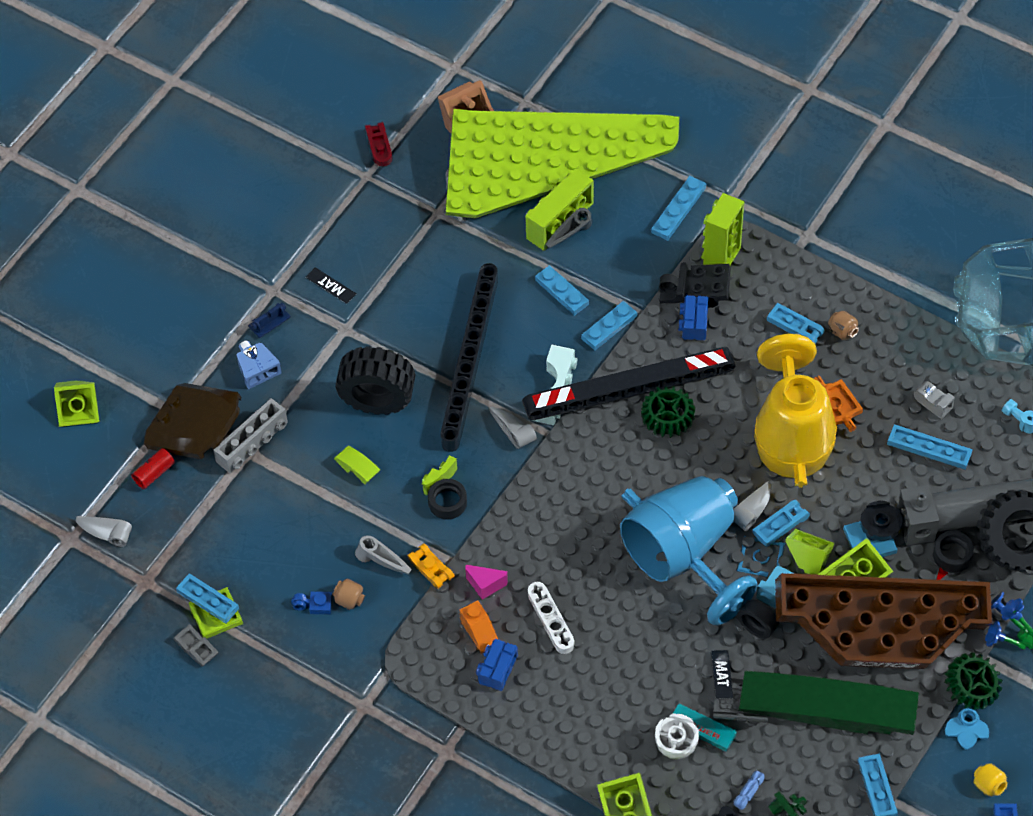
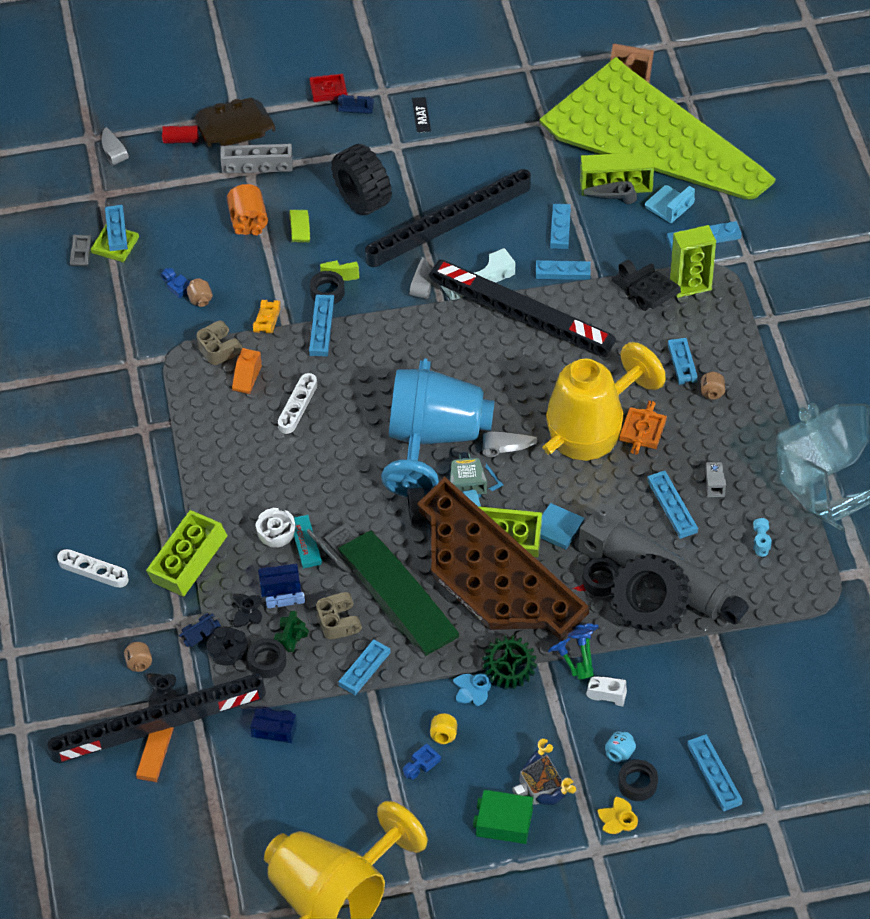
camera: 45 degrees right, 5 degrees down
lime slope [54,381,100,427] -> none
medium blue torso [236,341,281,389] -> none
light grey piece [355,536,412,574] -> none
dark red plate [365,122,392,167] -> none
dark pink slope [465,565,508,600] -> none
blue brick [476,639,518,691] -> none
dark green gear [641,386,696,438] -> none
blue brick [679,295,708,340] -> none
black sticker [711,650,733,699] -> none
dark azure plate [753,499,810,547] -> none
lime slope [785,529,835,575] -> none
black plate [860,501,903,541] -> none
none -> dark tan piece [197,321,243,365]
none -> orange cylinder [227,184,268,235]
none -> clear blue brick [258,564,301,597]
none -> red tile [309,74,347,102]
none -> dark azure plate [309,295,334,356]
none -> dark tan piece [316,592,362,640]
none -> sand green torso [450,452,487,494]
none -> medium azure bracket [645,185,695,223]

